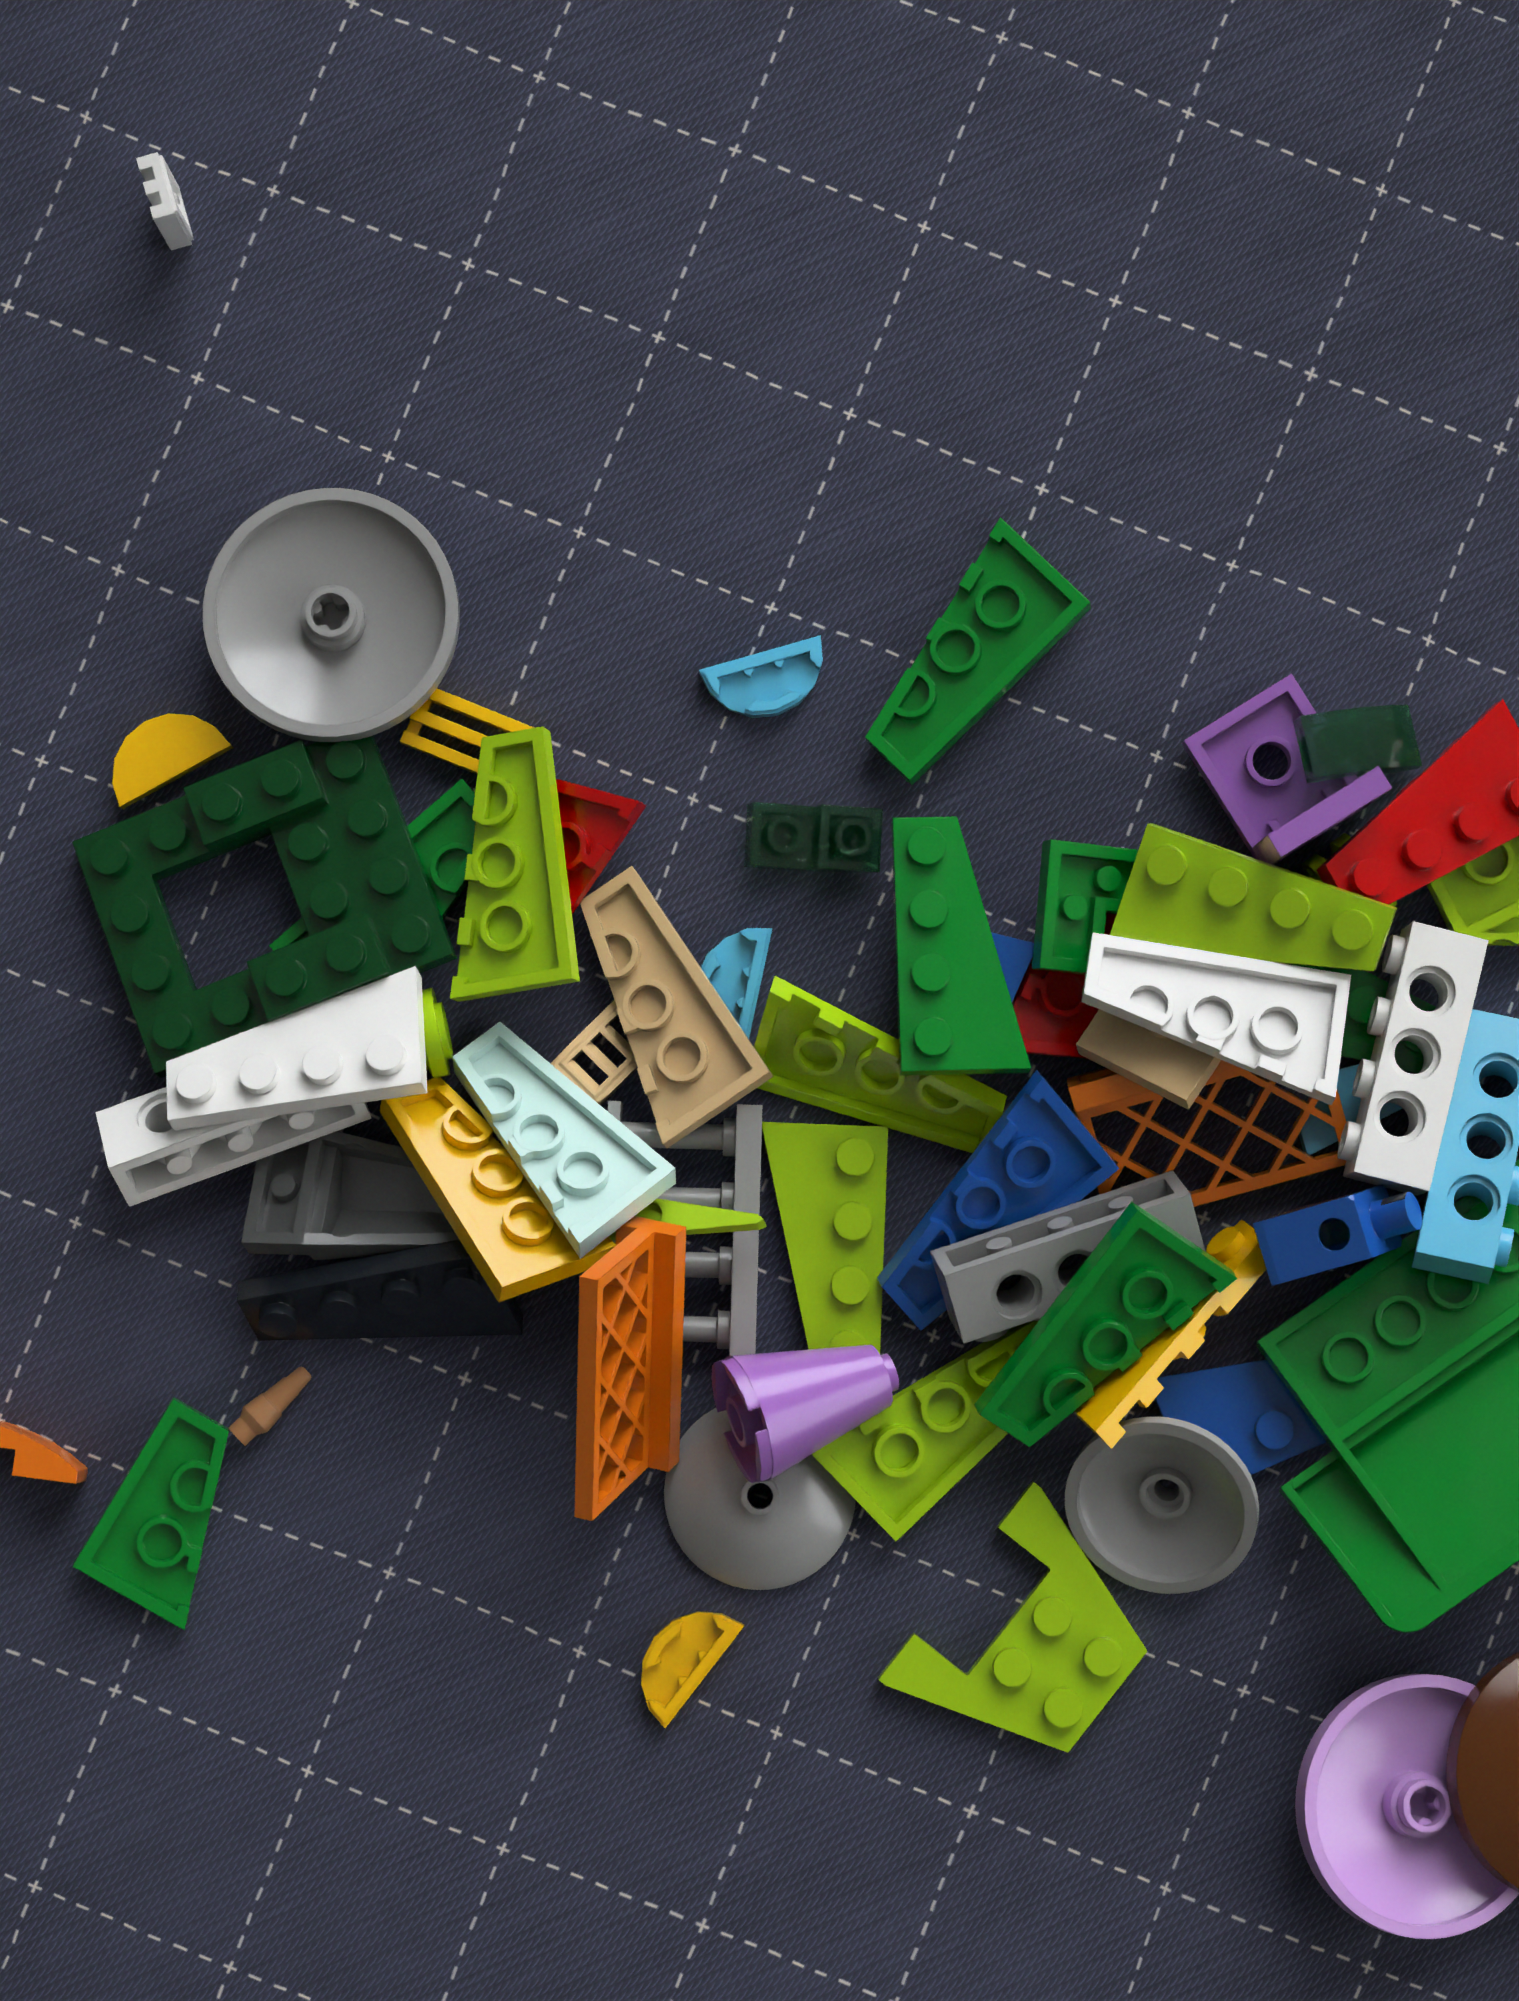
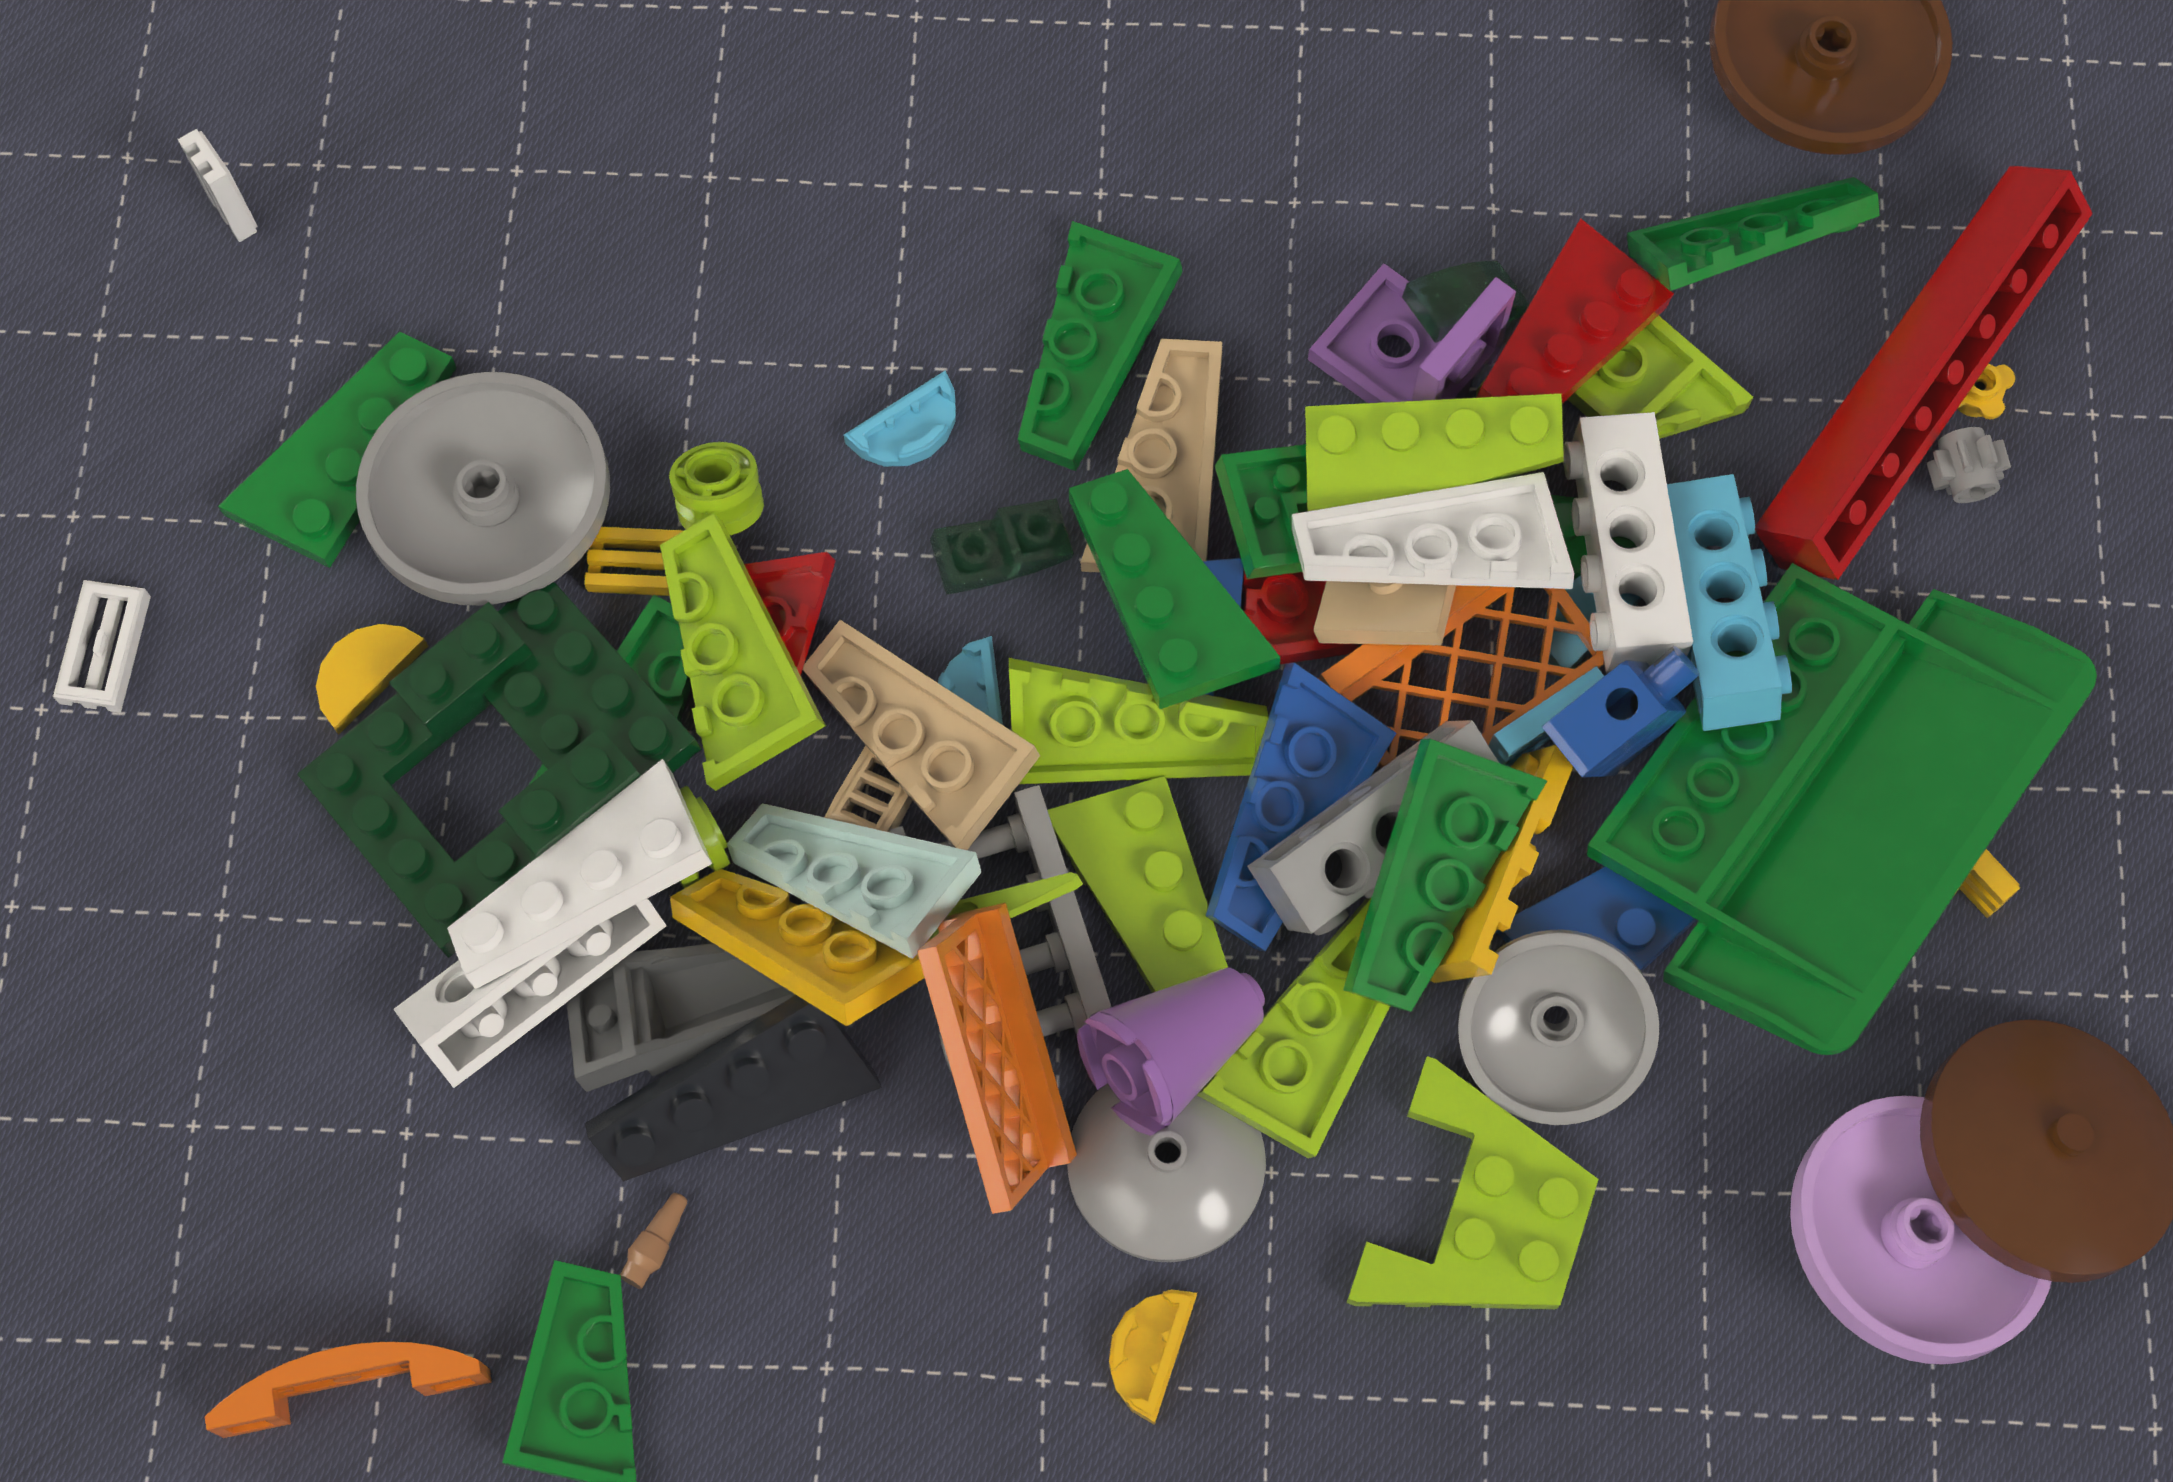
camera: 20 degrees left, 15 degrees down
none -> green wing [218,332,456,568]
none -> lime wheel [669,442,764,535]
none -> tan wing [1080,339,1222,572]
none -> medium azure tile [1488,666,1604,767]

